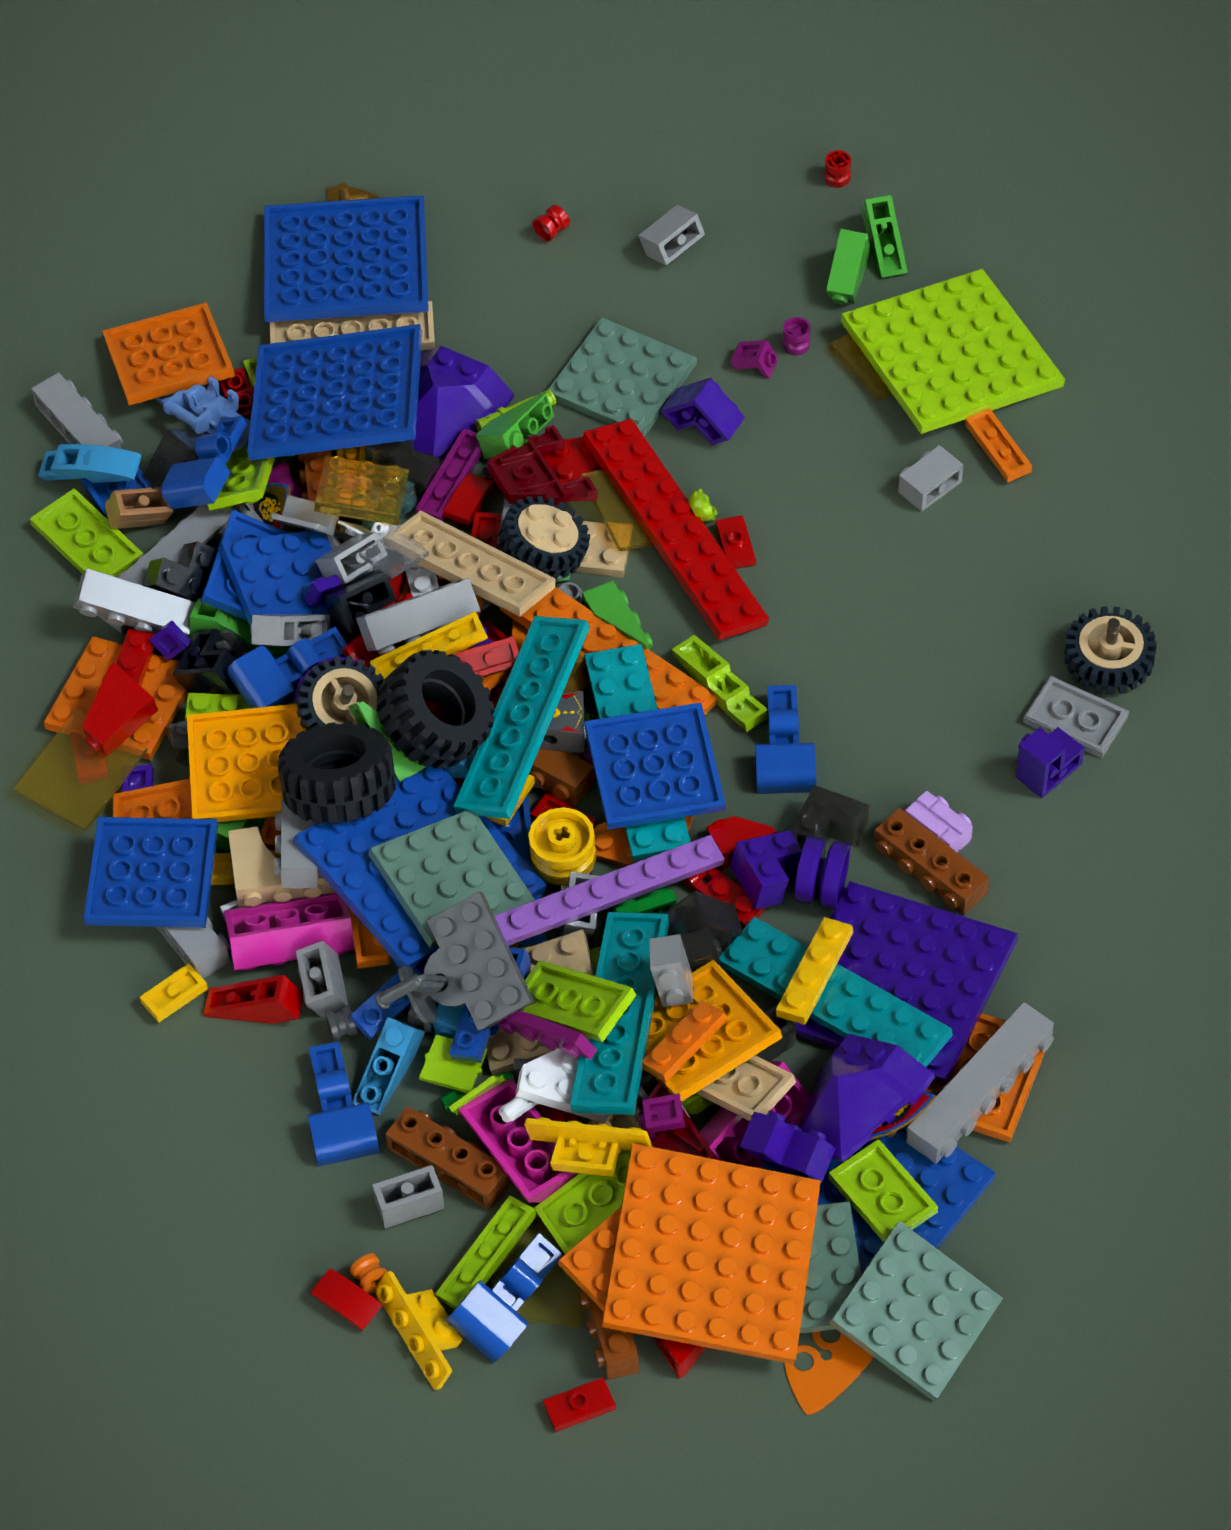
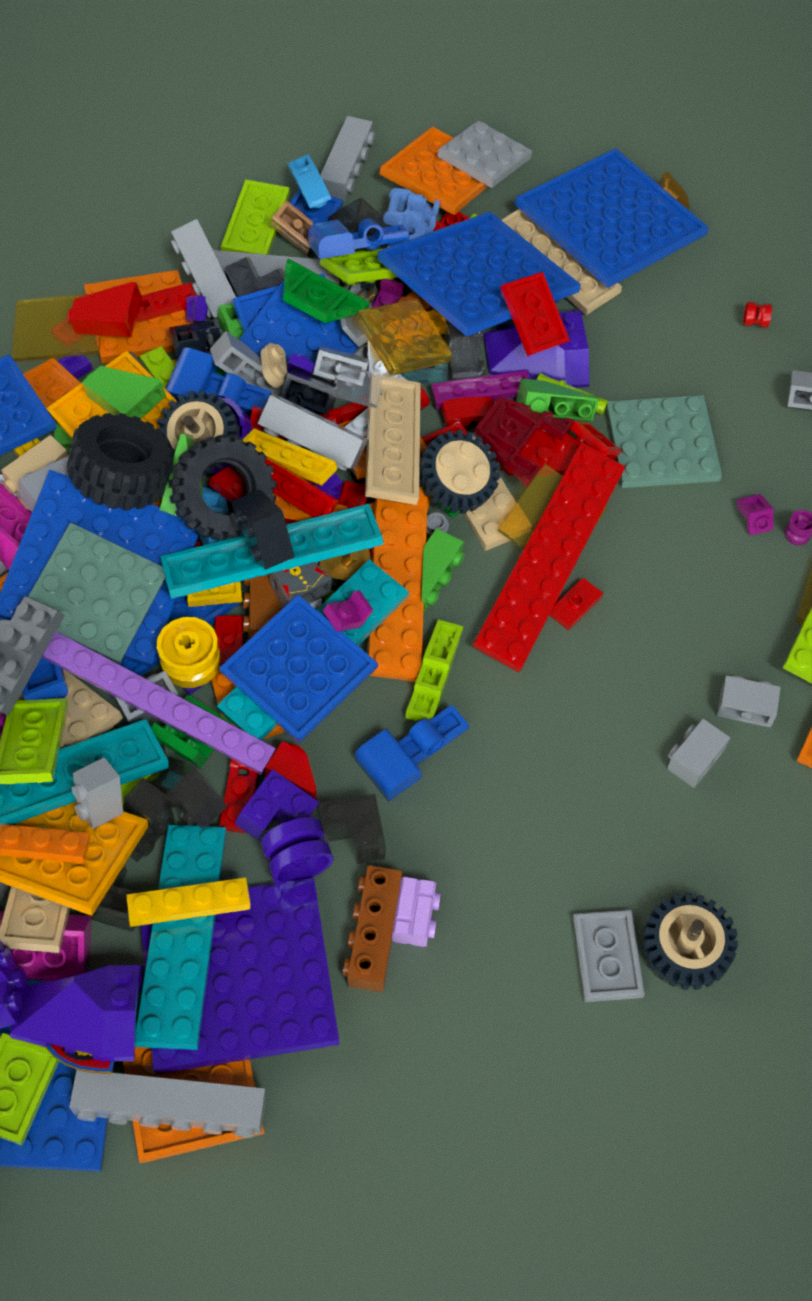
camera: 50 degrees right, 5 degrees up
dark purple brick [661,378,745,445] -> none
lime plate [688,488,718,522] -> none
dark purple brick [1016,727,1084,798] -> none
none -> bright green slope [82,366,166,419]
none -> black brick [231,490,295,570]
none -> tan plate [261,343,288,388]
none -> green wing [282,258,370,323]
none -> magenta bracket [323,590,373,632]
none -> light grey plate [437,120,532,188]
none -> red tile [500,272,570,357]
none -> red plate [570,421,622,459]
none -> light grey brick [667,719,731,788]

